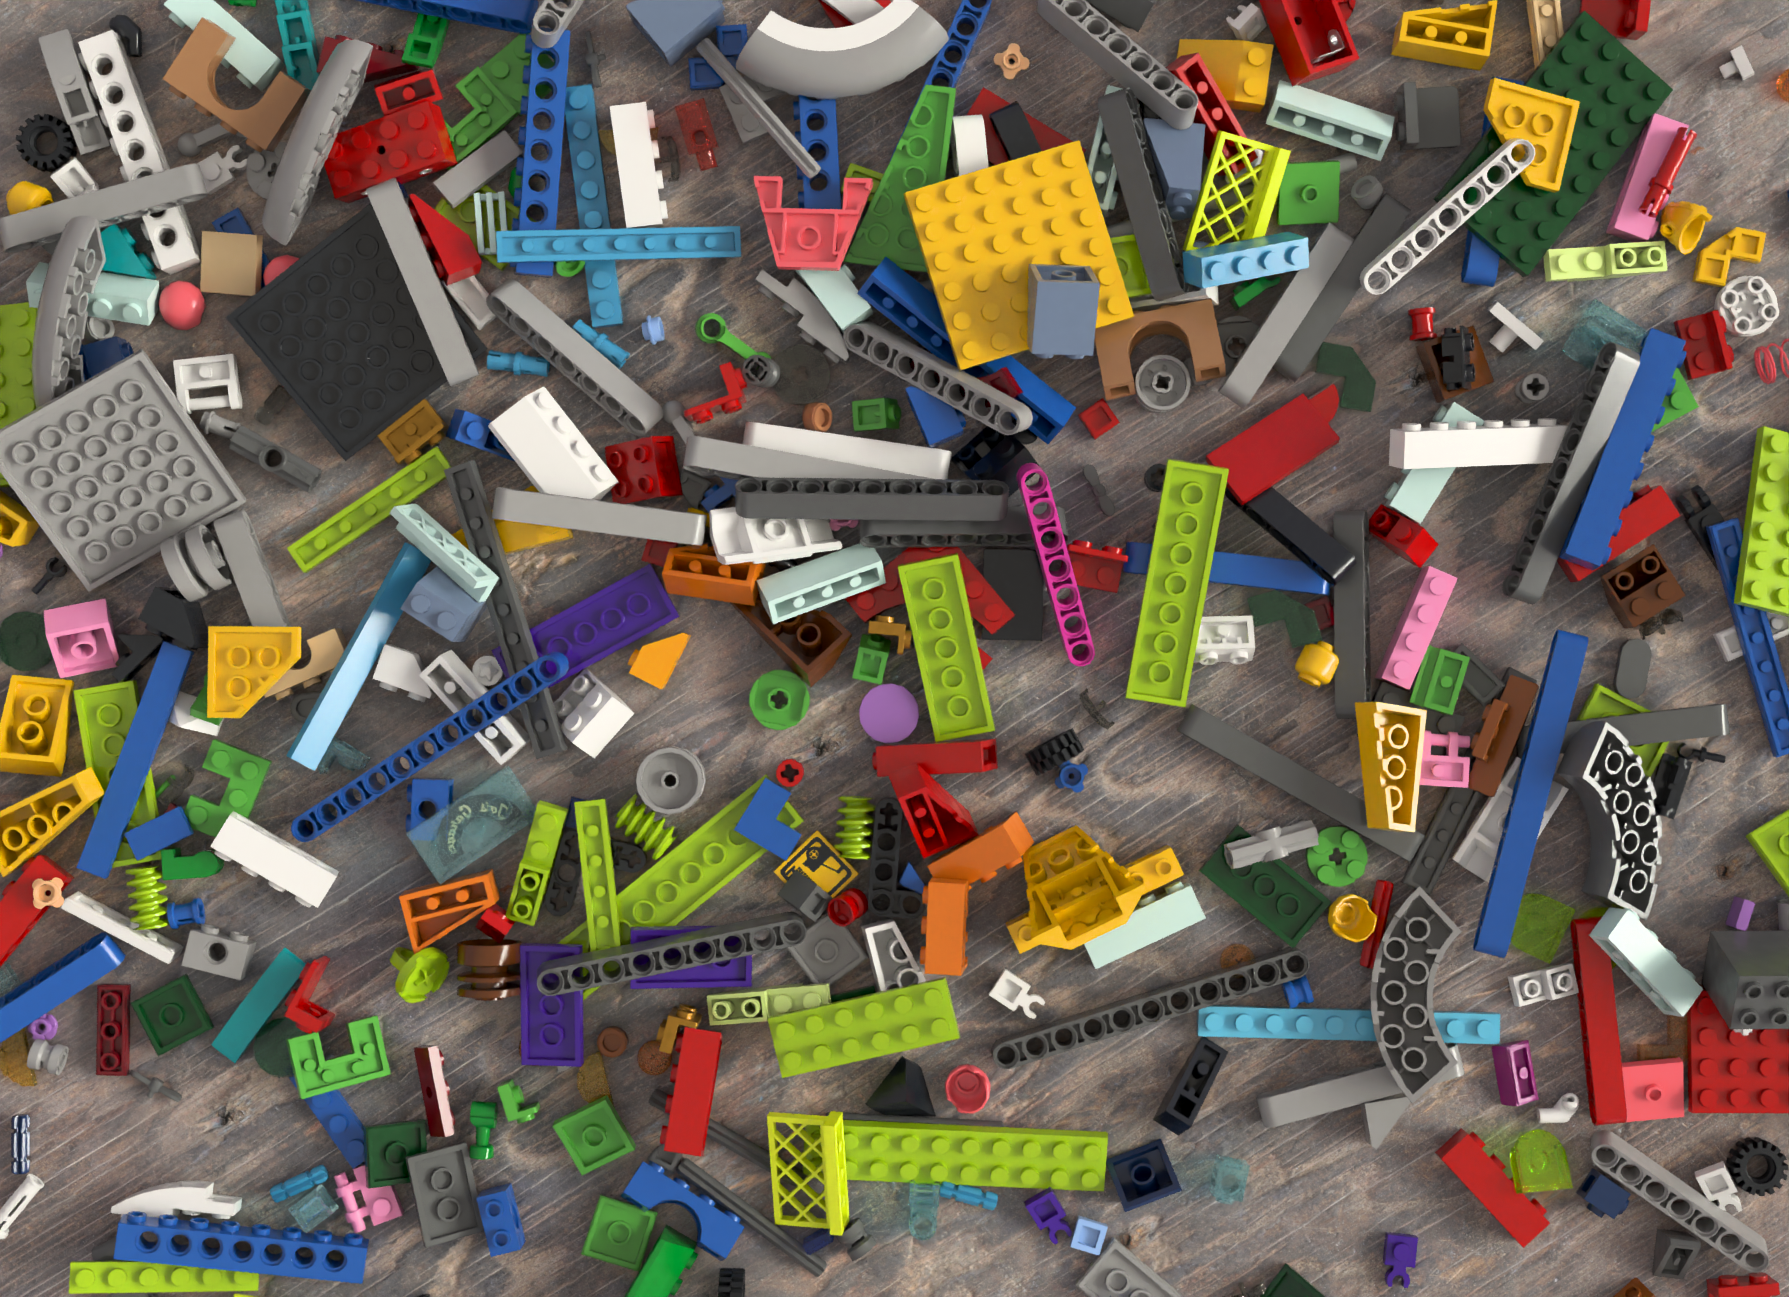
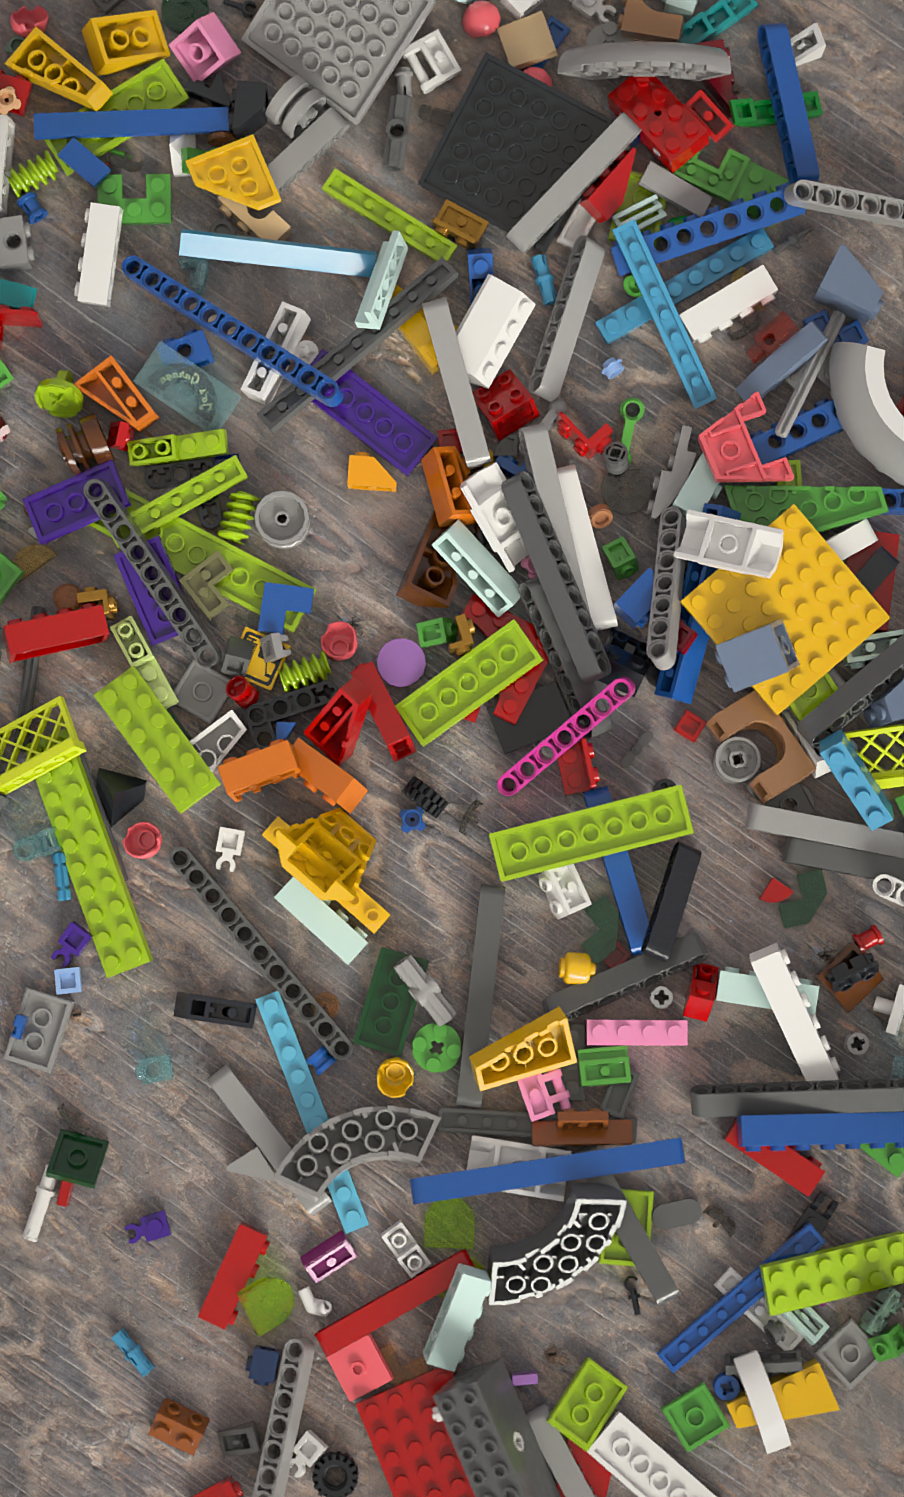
camera: 65 degrees right, 5 degrees down
green leg [161,847,224,880] -> none
white slope [373,644,436,702] -> none
sand blue slope [400,566,487,642] -> none
white slope [553,668,634,758] -> none
dark azure pin [573,319,630,369] -> none
dark orange tile [597,1026,628,1058] -> none
bright green plate [749,670,810,730] -> none
red bush [776,759,804,787] -> none
dark blue slope [1106,1139,1182,1212] -> none
red tile [1205,394,1340,506] -> none
green plate [1229,276,1281,311] -> none
red axle [1360,880,1394,969] -> none
reddish brown slope [1600,544,1686,628] -> none
black hinge [1653,753,1693,819] -> none
none -> olive plate [179,550,234,620]
none -> clear orange piece [208,131,236,147]
none -> light grey tile [260,632,291,663]
none -> coral hair [321,621,358,662]
none -> light grey bush [648,986,673,1009]
none -> white piece [674,509,784,578]
none -> sand blue slope [735,321,828,401]

